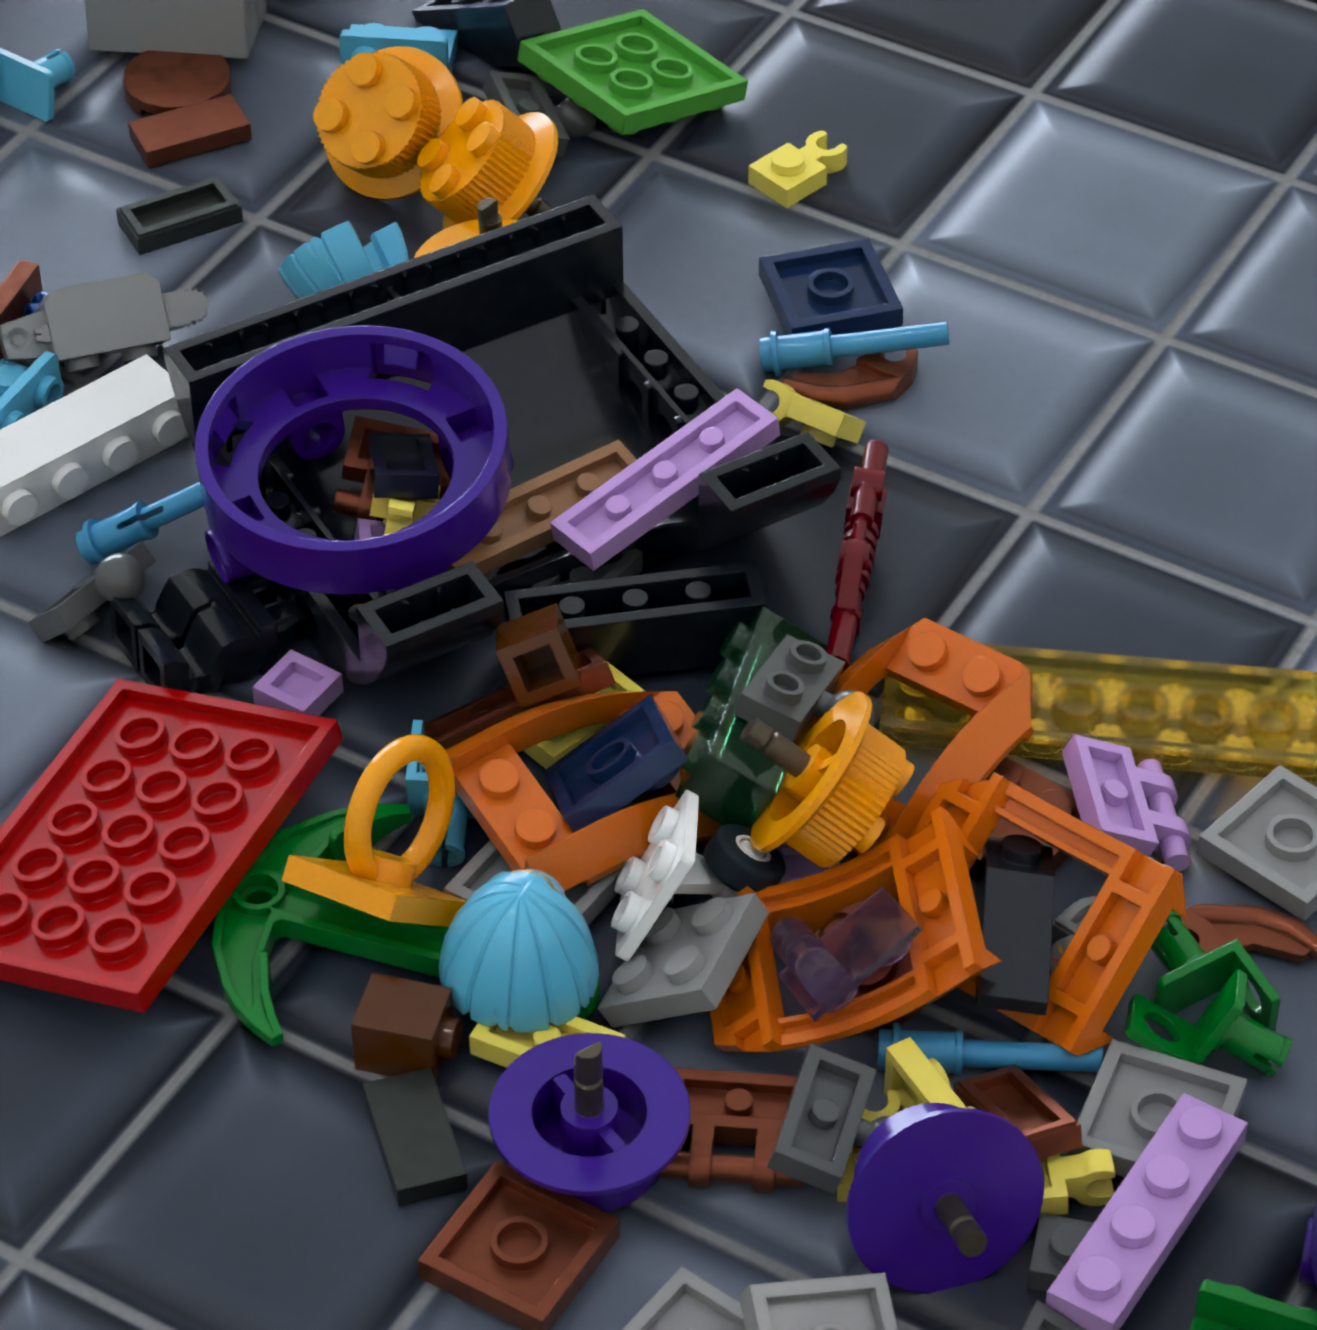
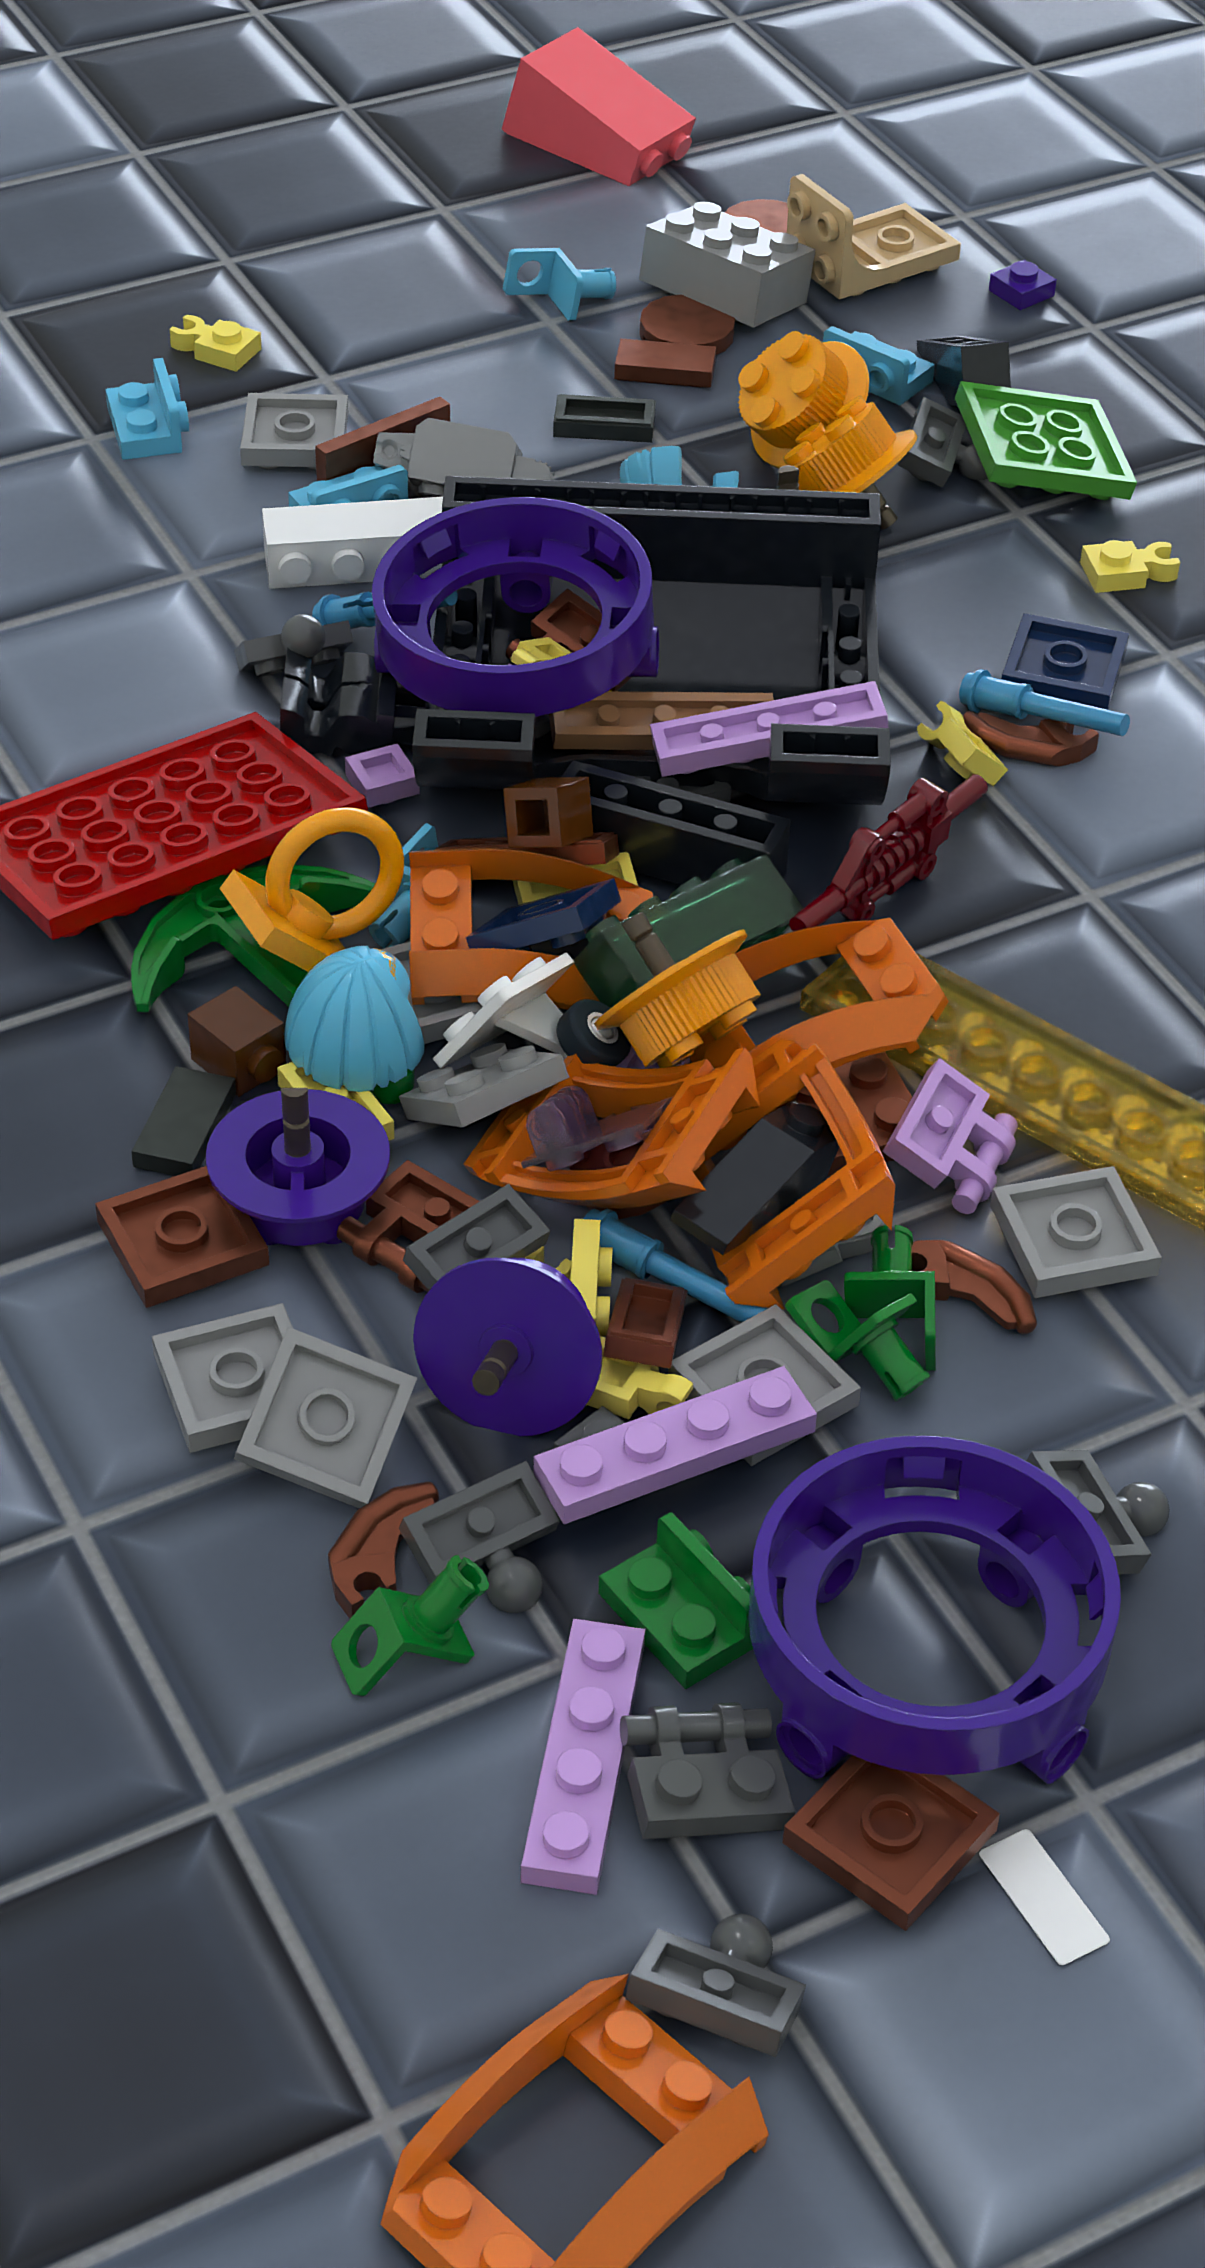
camera: 30 degrees right, 0 degrees up
black tile [367,433,439,499] -> none
dark grey plate [733,634,875,742] -> none

